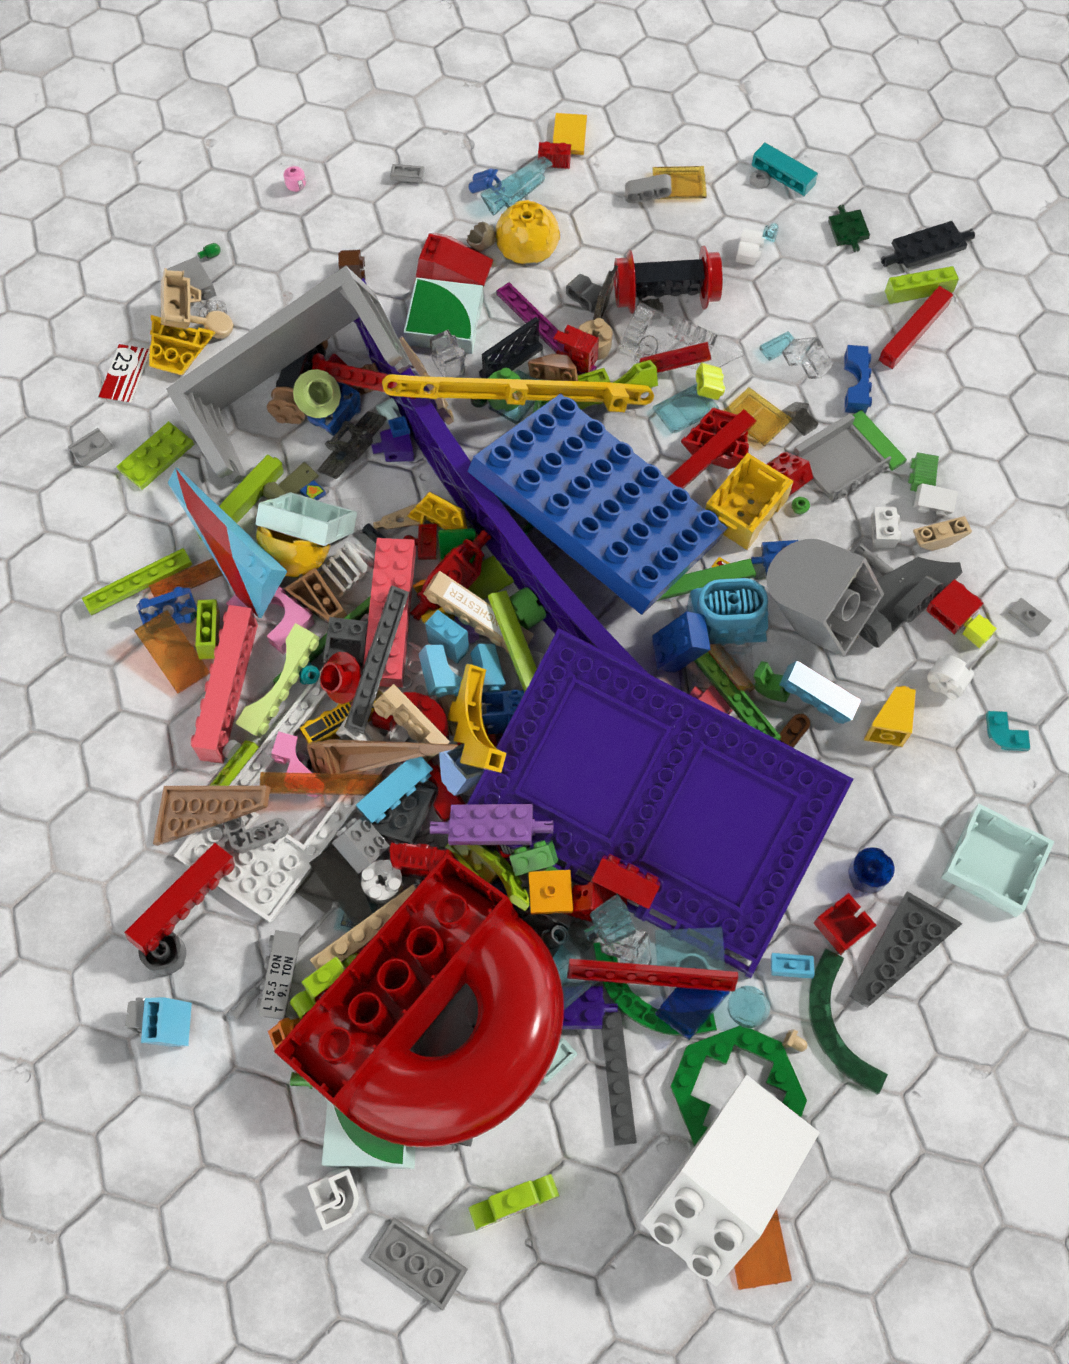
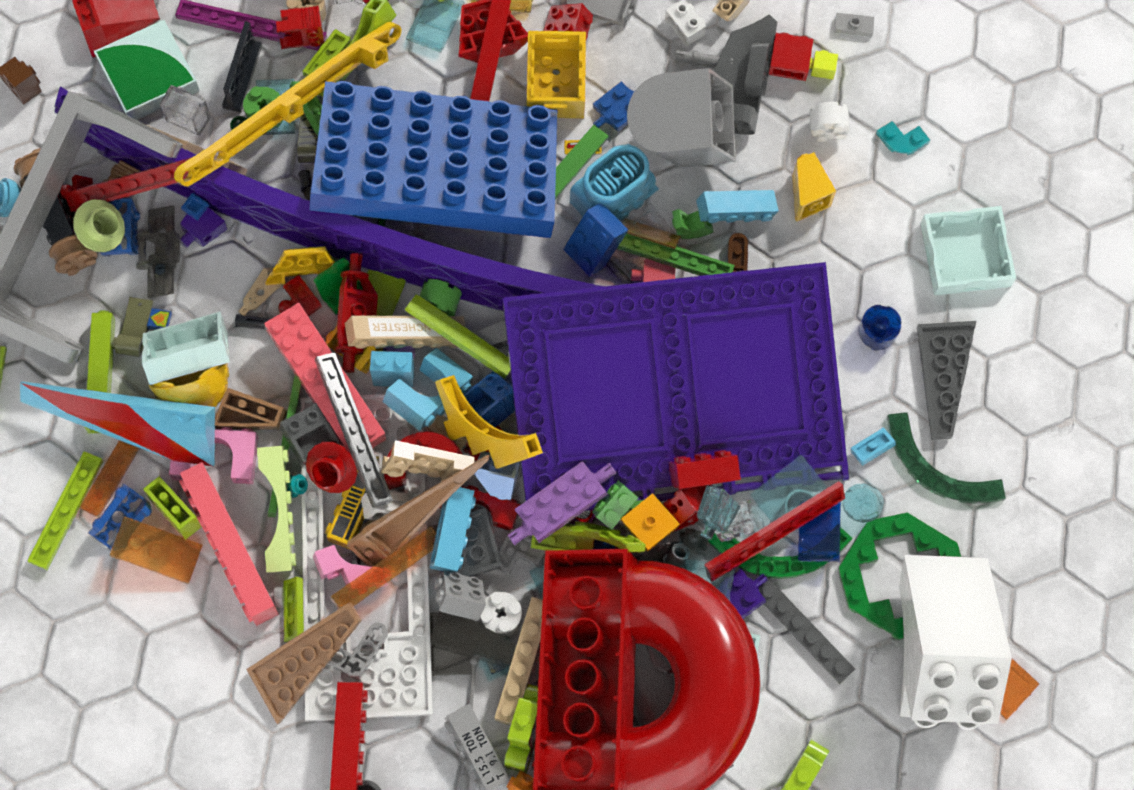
camera: 40 degrees left, 5 degrees up
white plate [319,541,374,599] -> none
light aqua piece [376,398,401,425] -> none
red piece [390,843,455,877] -> none
nougat slope [528,354,578,381] -> none
tan piece [782,1029,808,1052] -> none
bright green plate [792,497,810,514] -> none
red piece [813,893,877,956] -> none

